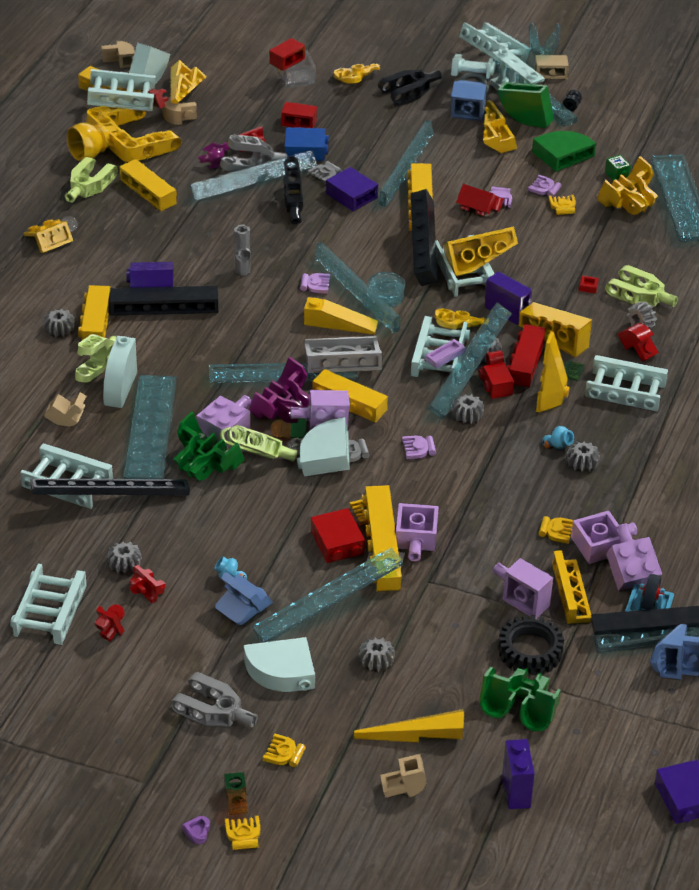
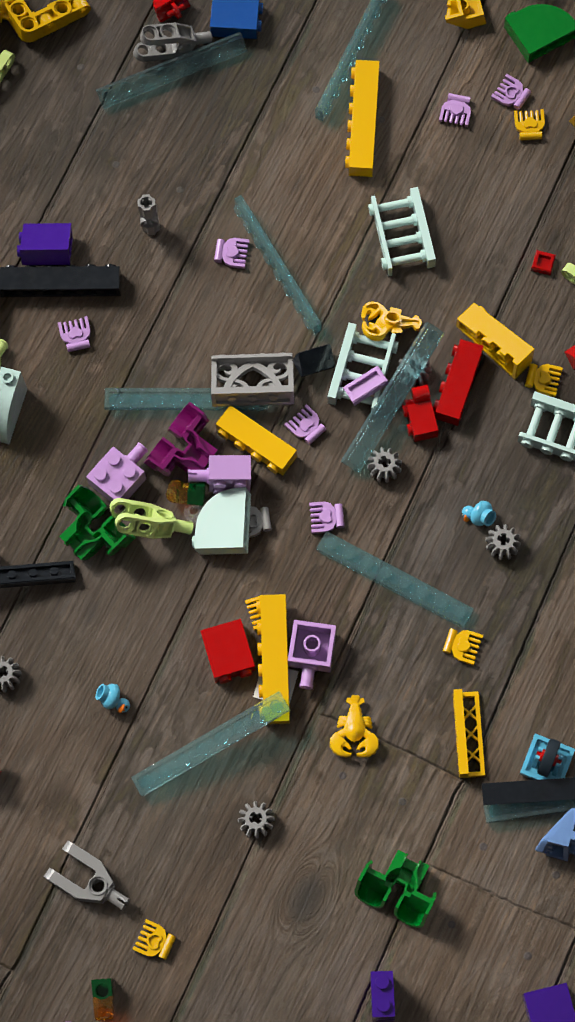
camera: 10 degrees right, 30 degrees up
yellow brick [119,159,177,211] -> none
clear light blue plate [124,375,177,479] -> none
red hips [129,565,166,603] -> none
magenta piece [198,142,230,169] -> none
medium blue piece [215,572,273,625] -> none
light aqua brick [244,637,315,692] -> none
black piece [283,156,303,224] -> none
yellow wedge [304,297,378,335] -> none
light grey piece [308,161,342,185] -> none
dark purple brick [326,167,378,212] -> none
yellow wedge [354,709,464,742] -> none
clear light blue wheel [367,272,405,307] -> none
tan brick [381,754,426,798] -> none
black brick [410,189,438,286] -> none
yellow wedge [443,226,518,276] -> none
red hinge [456,184,504,217] -> none
dark purple brick [485,271,532,326] -> none
lavender brick [492,558,553,619] -> none
black tyre [498,615,564,675] -> none
yellow wedge [536,331,570,412] -> none
clear green plate [564,360,585,381] -> none
lavender brick [571,511,637,564] -> none
lavender brick [606,523,662,591] -> none
none -> lavender piece [58,316,91,352]
none -> lavender piece [284,404,327,445]
none -> black slope [292,344,335,377]
none -> clear light blue plate [316,531,474,629]
none -> yellow animal [330,695,379,758]
none -> yellow piece [525,364,563,397]

